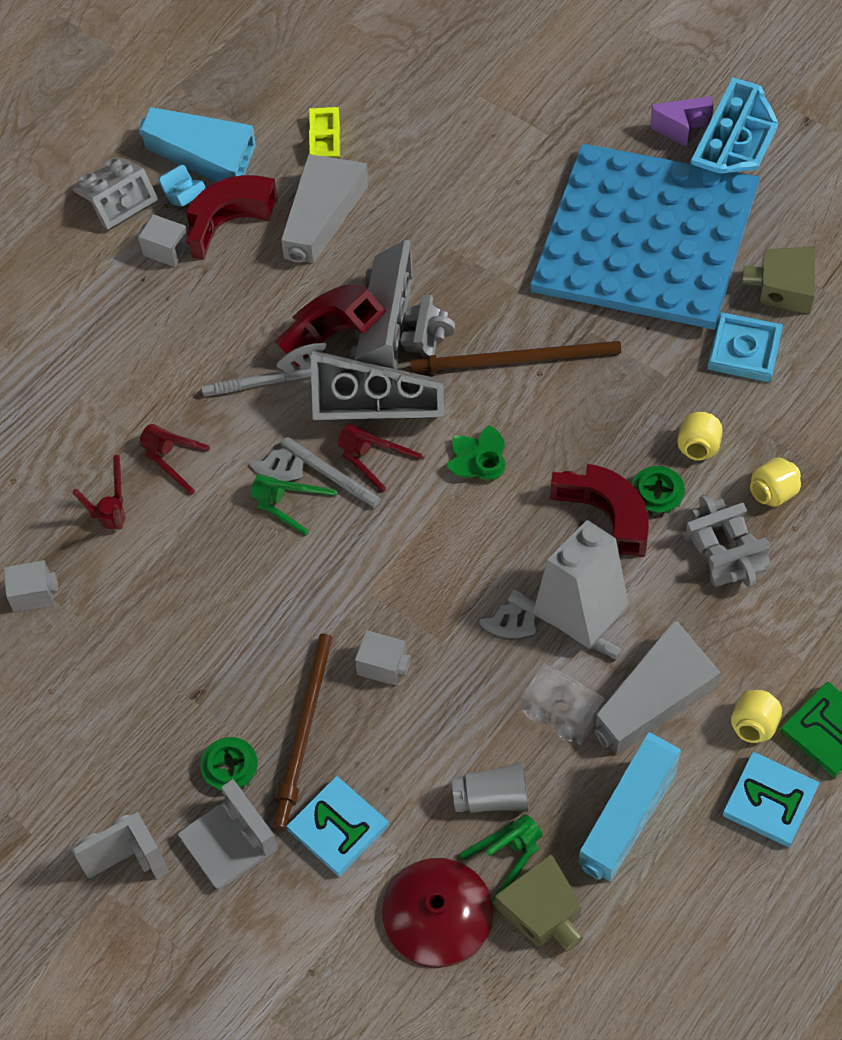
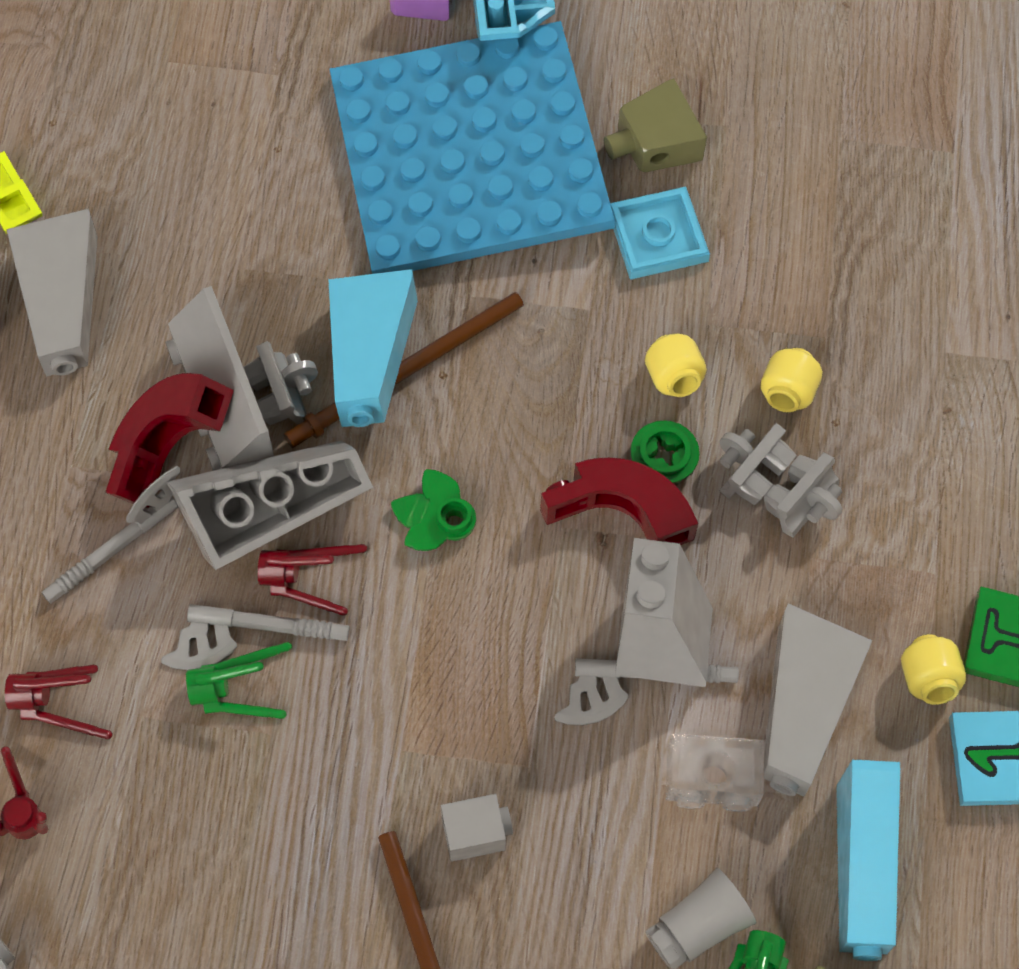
camera: 35 degrees left, 5 degrees up
none -> medium azure slope [328,269,418,427]

